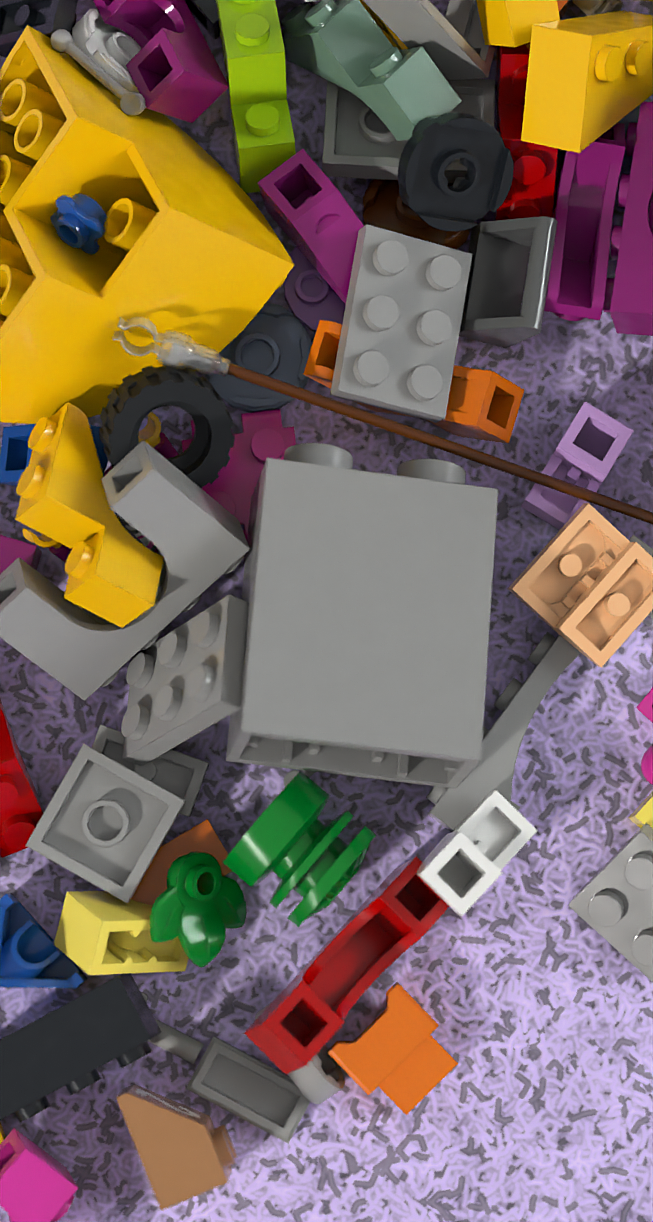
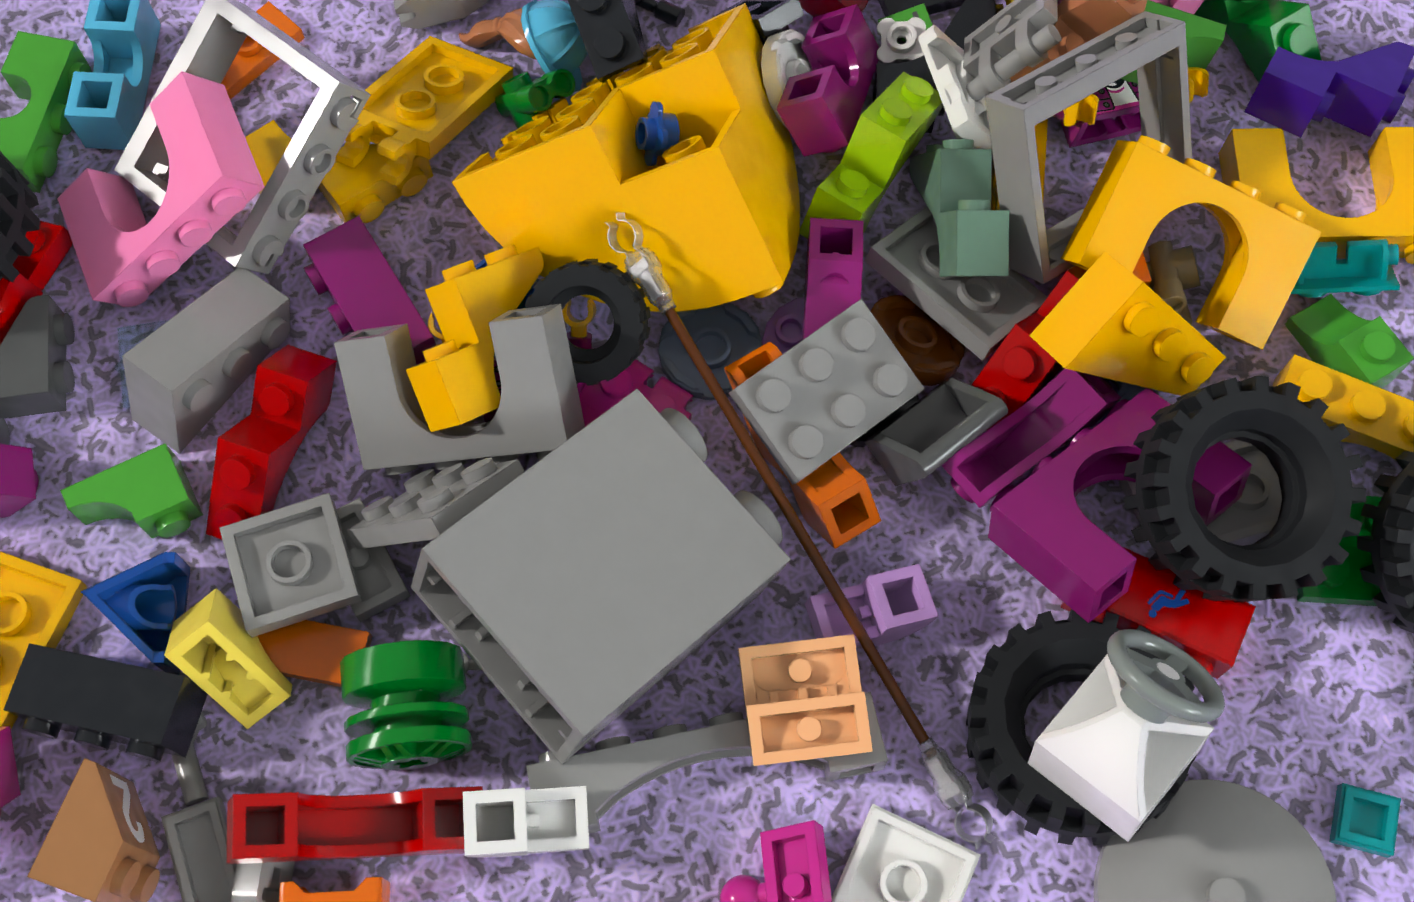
camera: 45 degrees right, 15 degrees down
light grey hinge [50,29,146,115] -> none
green plate [150,851,247,967] -> none
black plate [398,112,514,231] -> none

